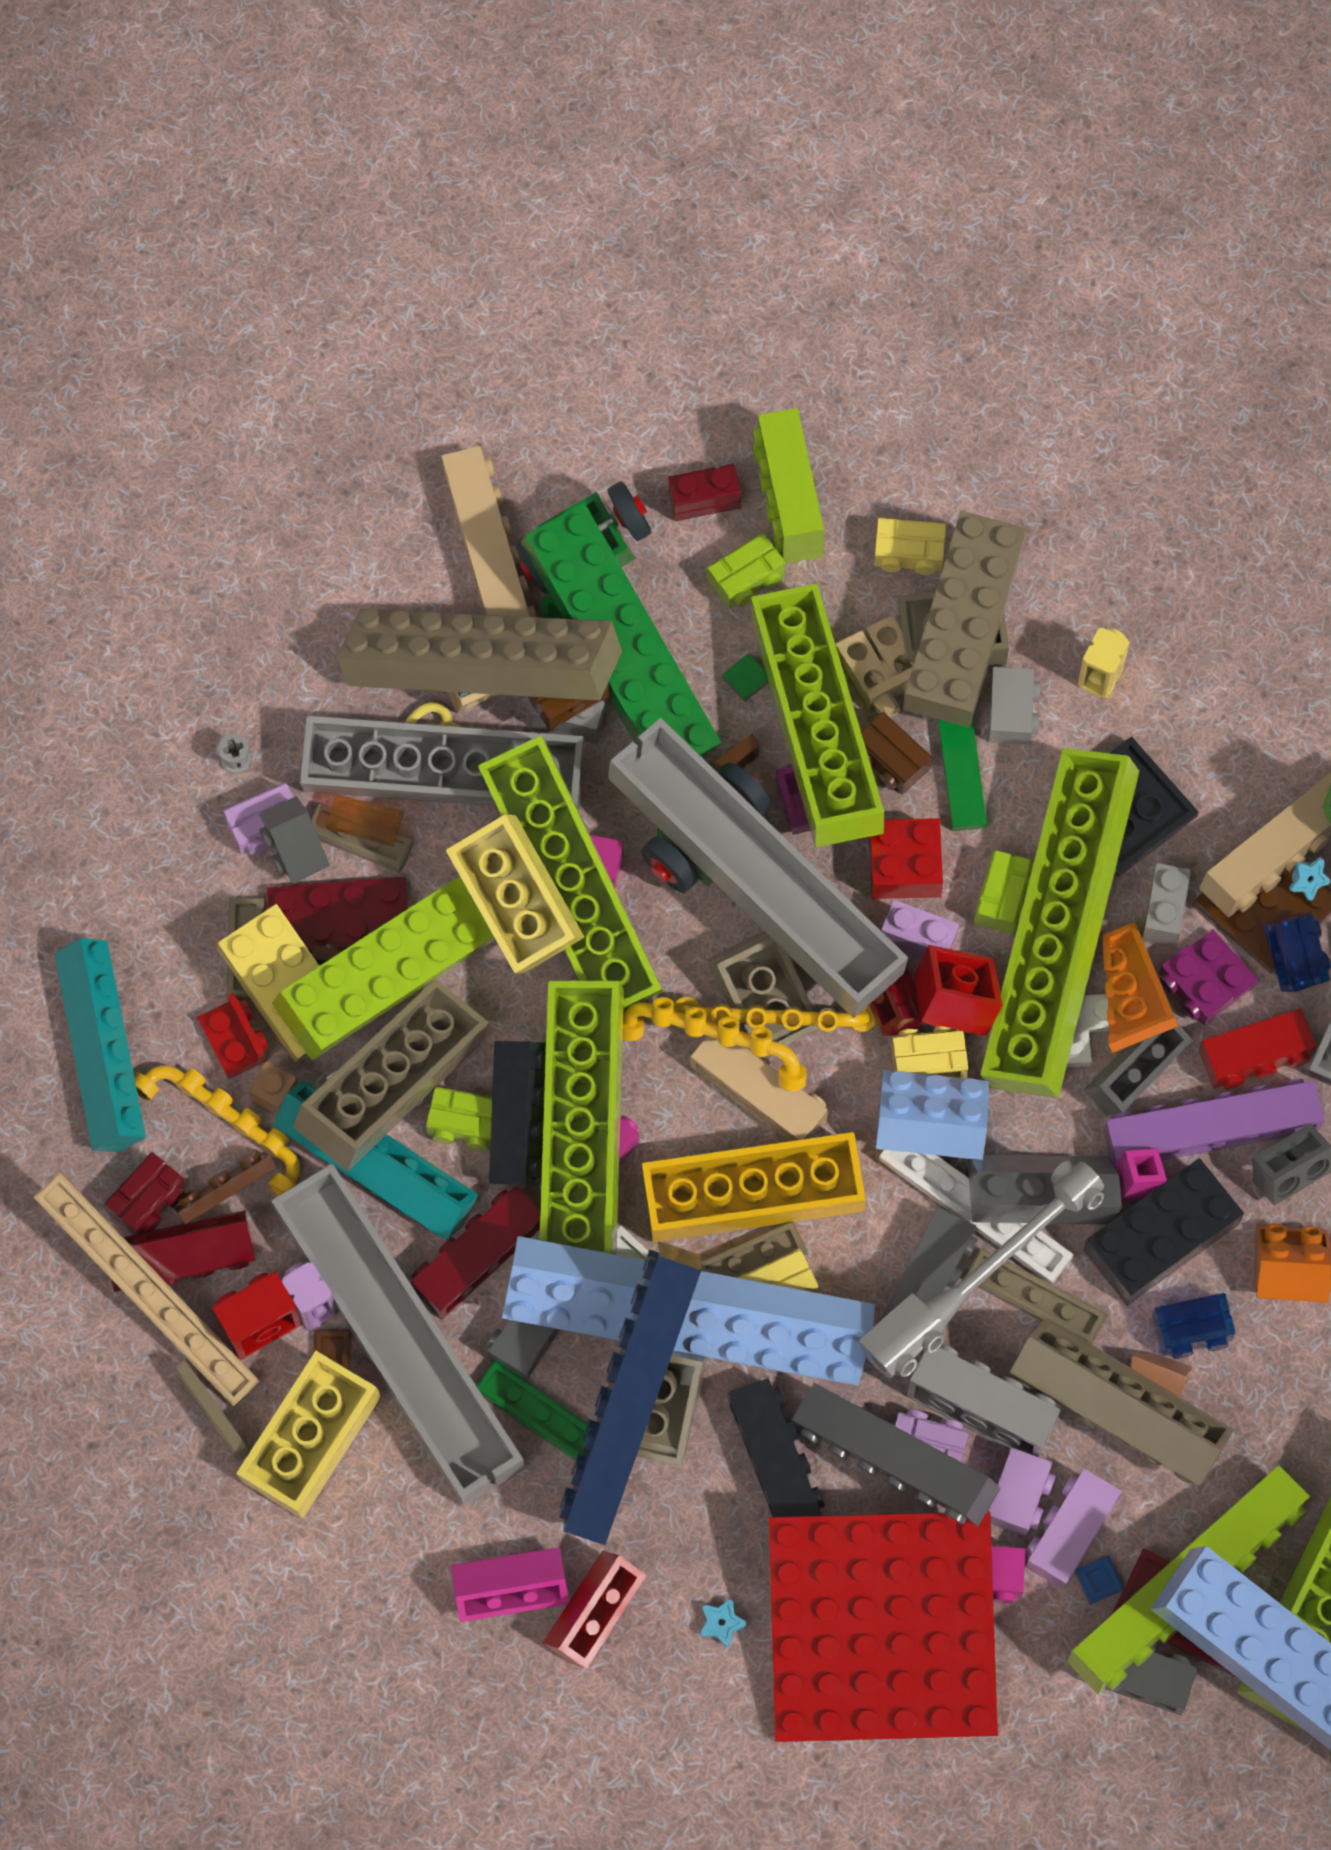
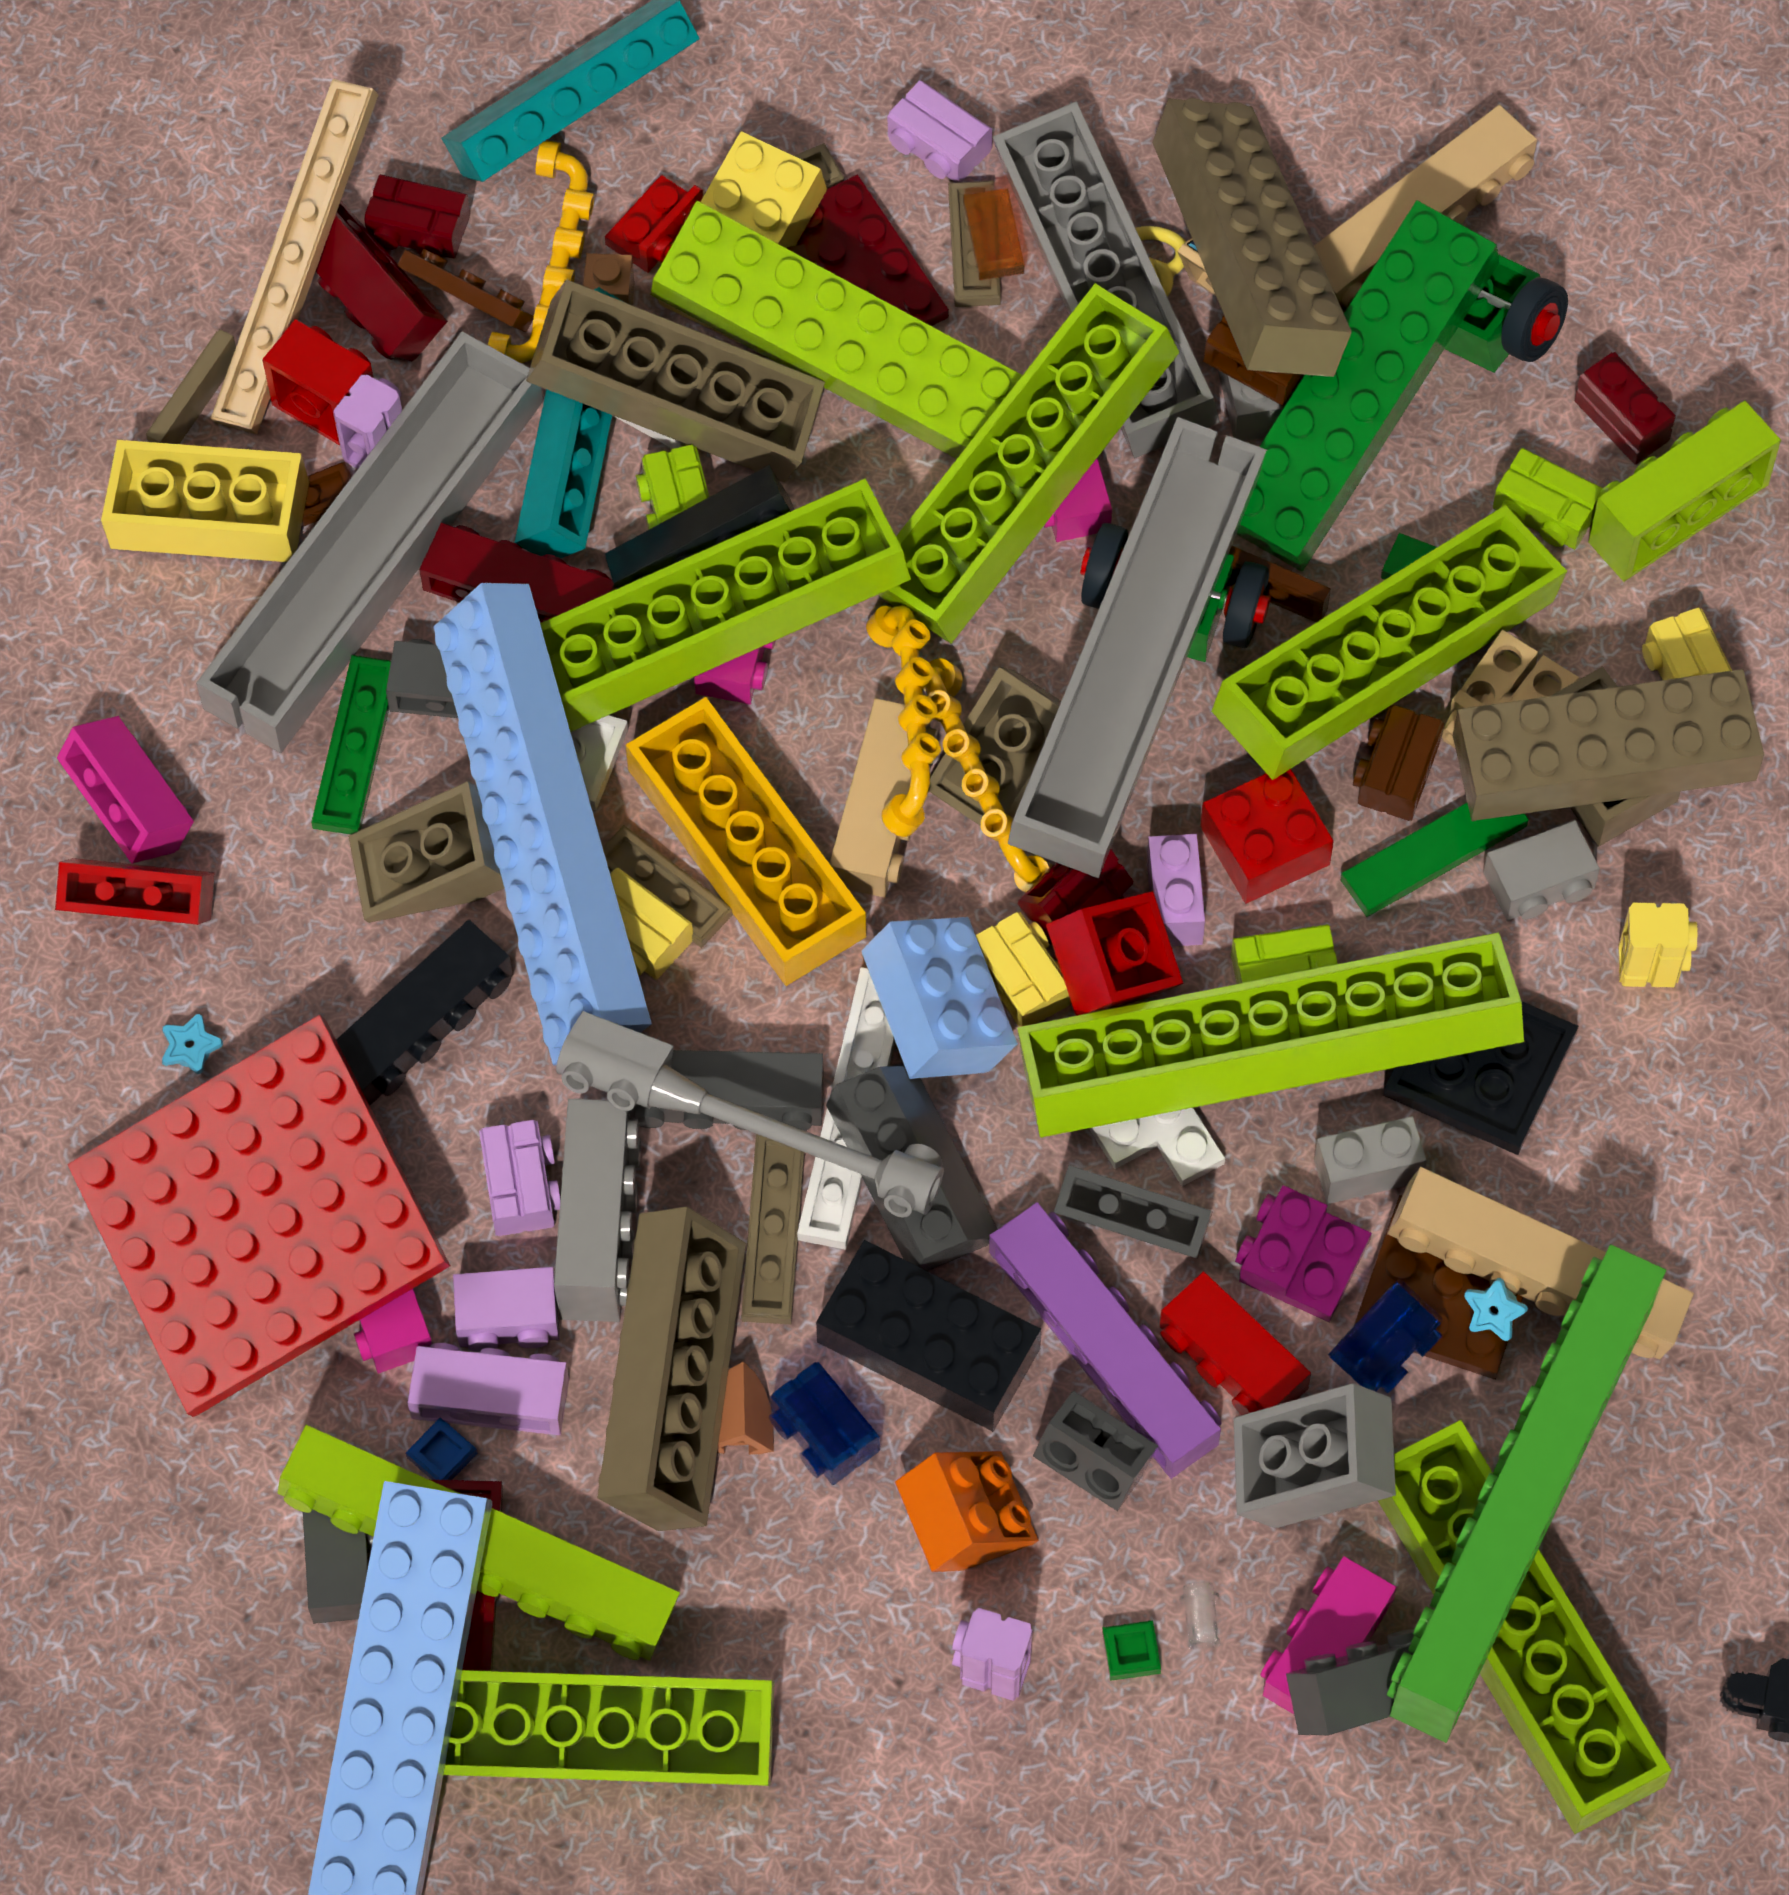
camera: 65 degrees right, 5 degrees down
light grey bush [218,734,252,775] -> none
dark grey brick [259,796,330,884] -> none
light yellow brick [446,814,585,973] -> none
dark blue brick [559,1241,701,1545] -> none
dark grey brick [792,1382,1001,1526] -> none
orange wing [1103,922,1178,1053] -> none
dark pink brick [1114,1148,1167,1202] -> none

